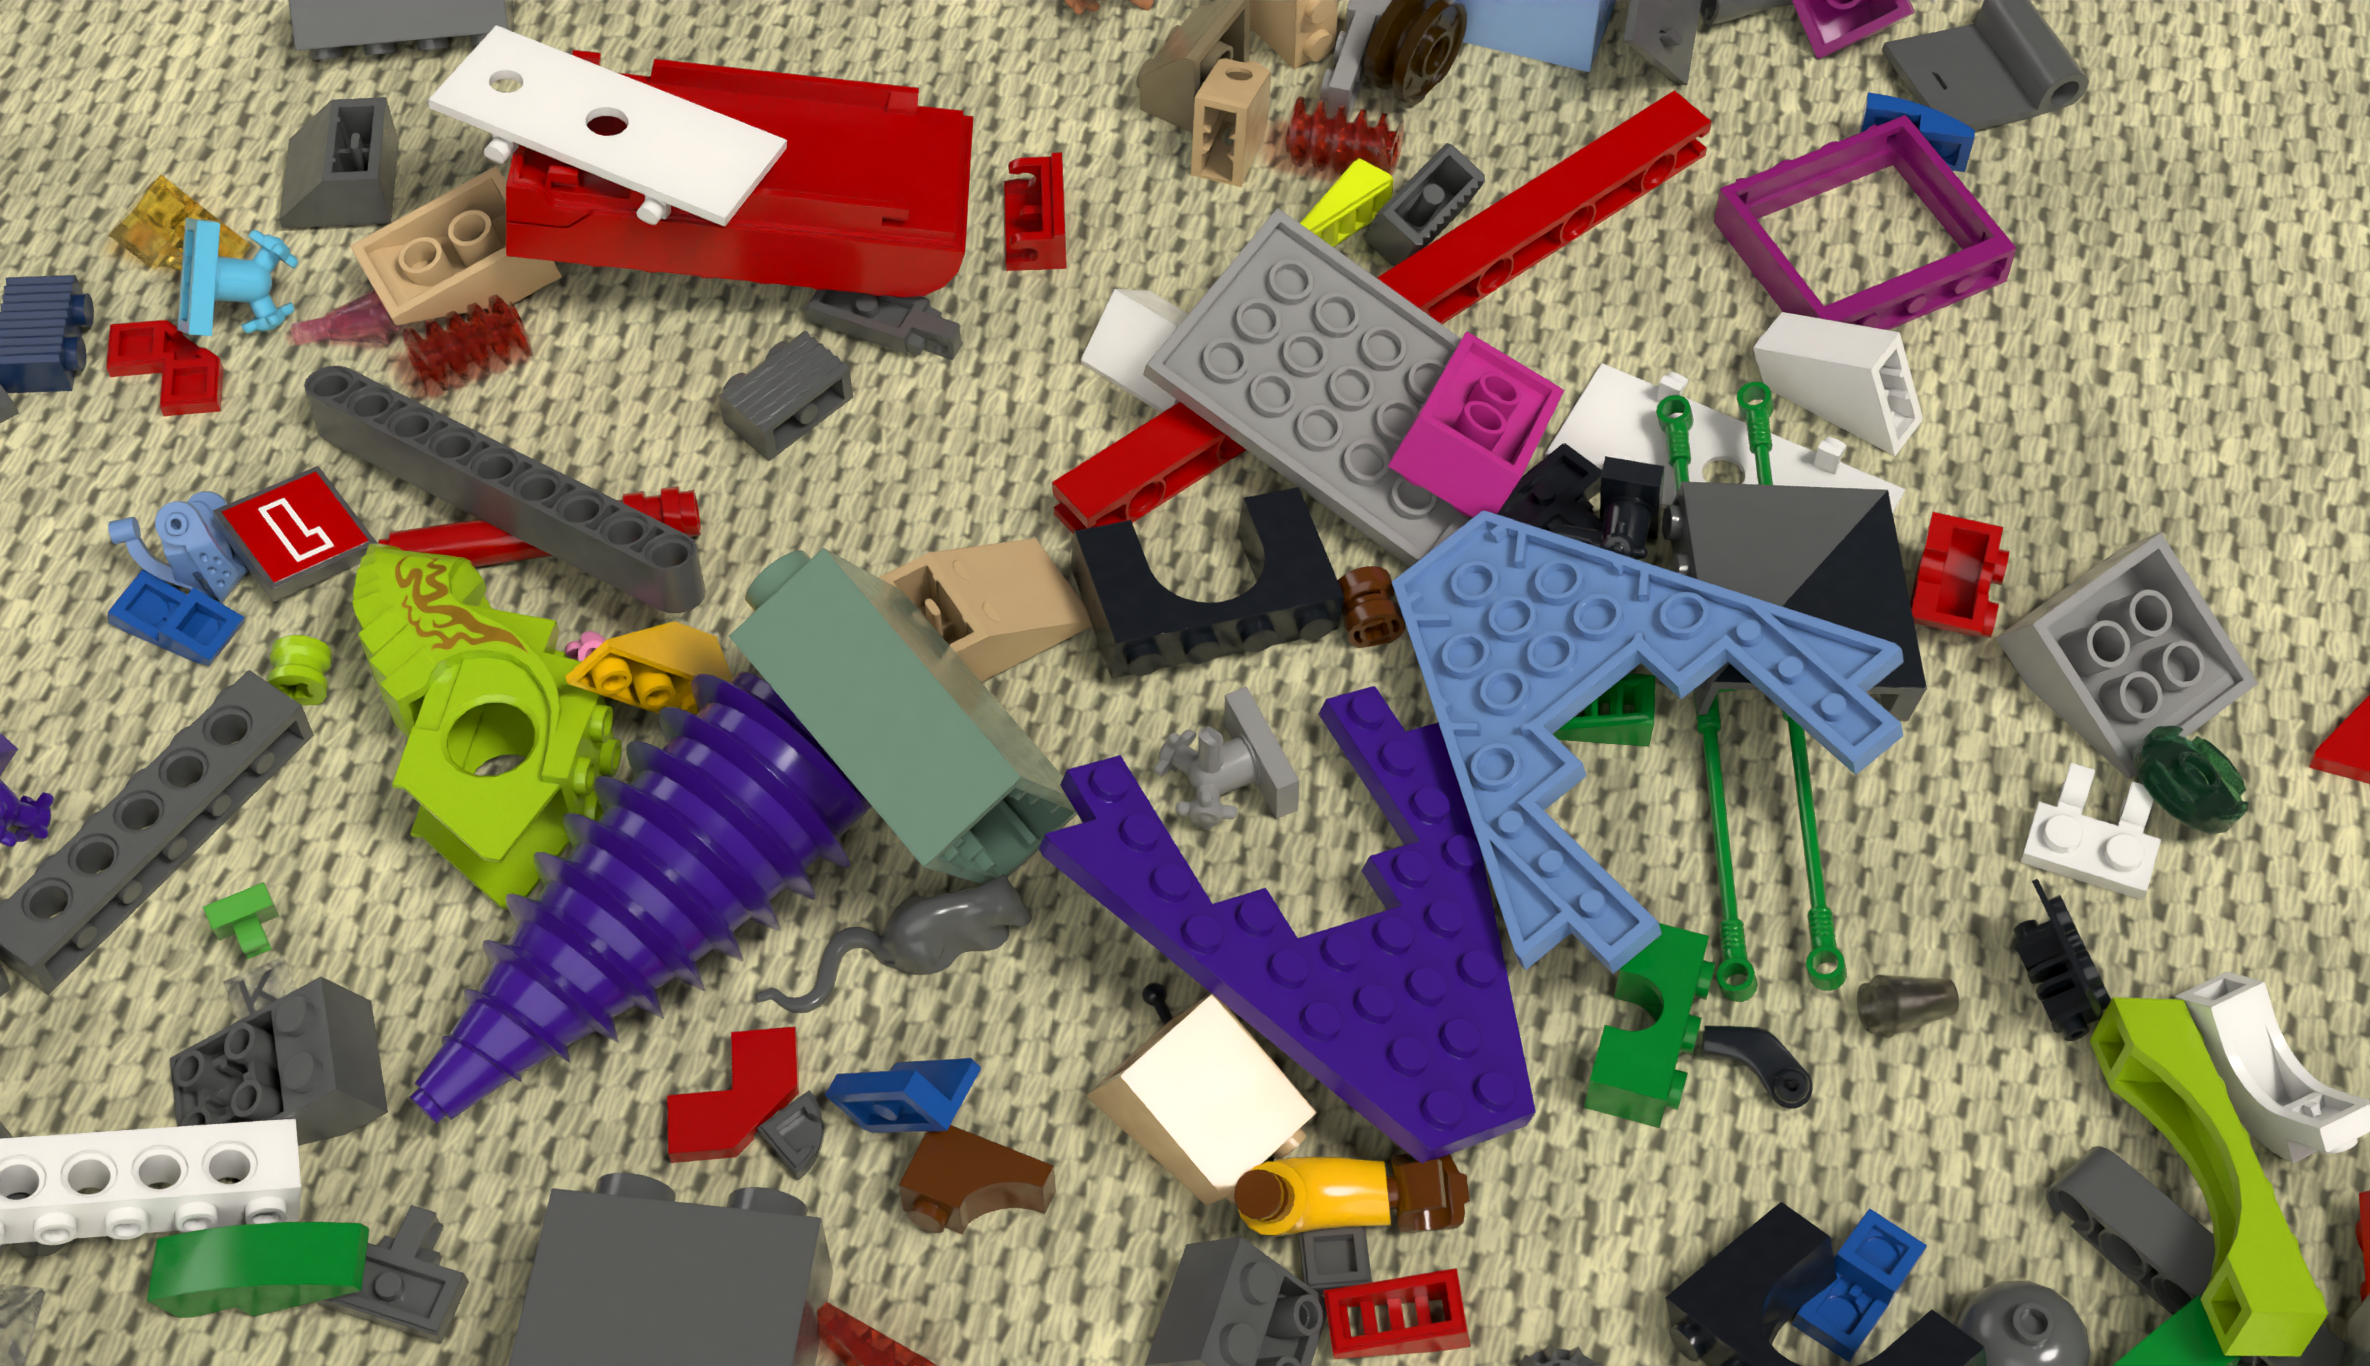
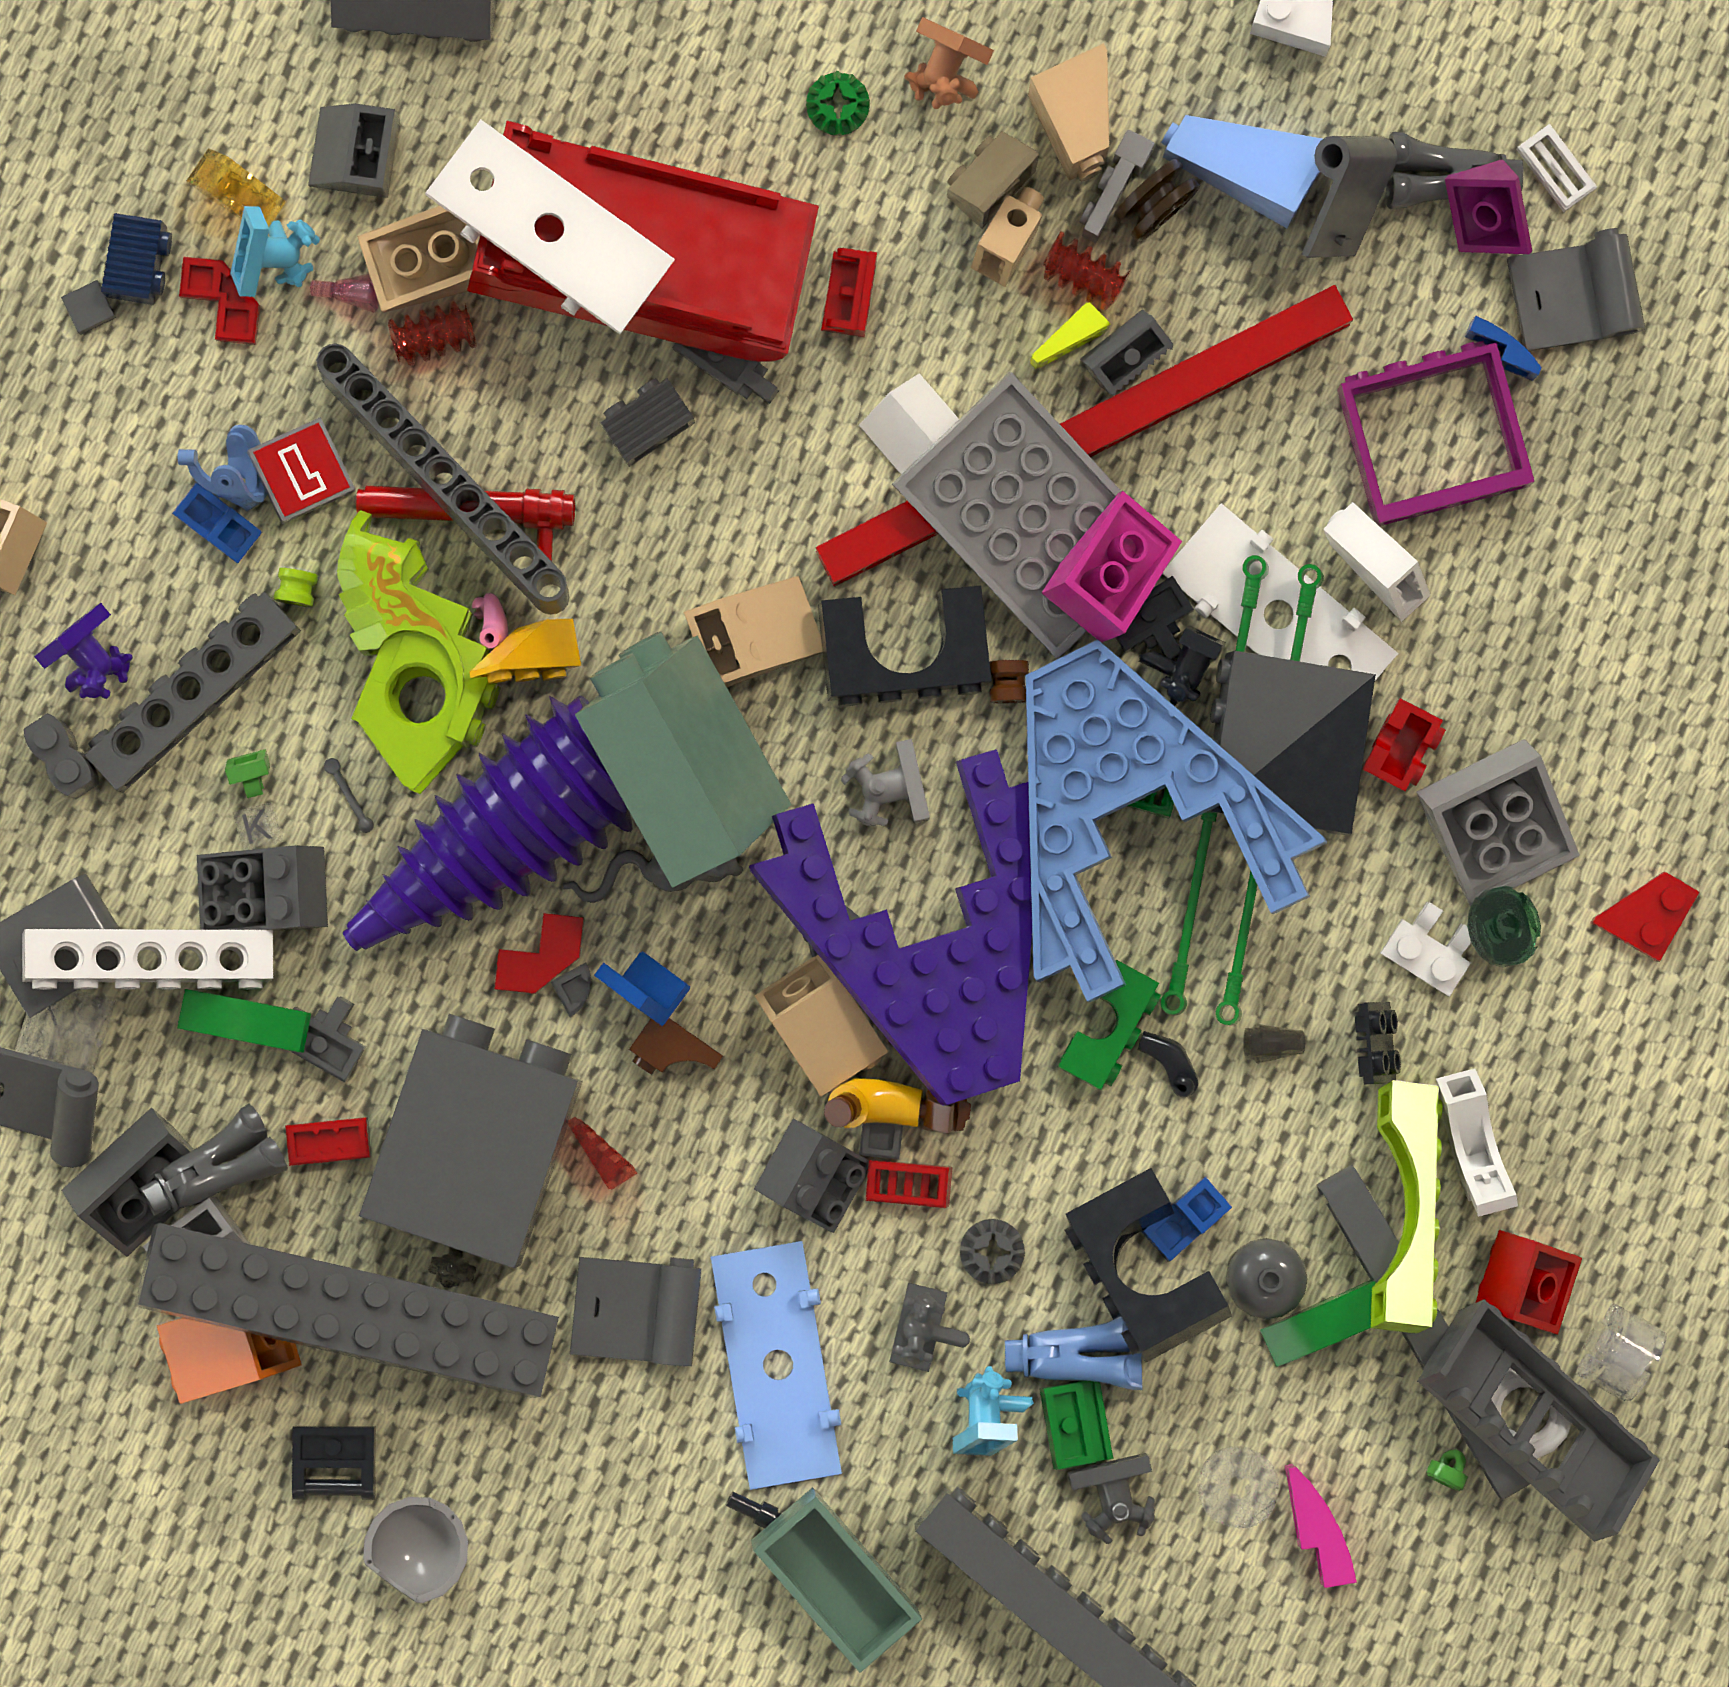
camera: 10 degrees right, 30 degrees up
none -> dark grey hinge [324,758,374,833]
none -> green gear [806,71,870,136]

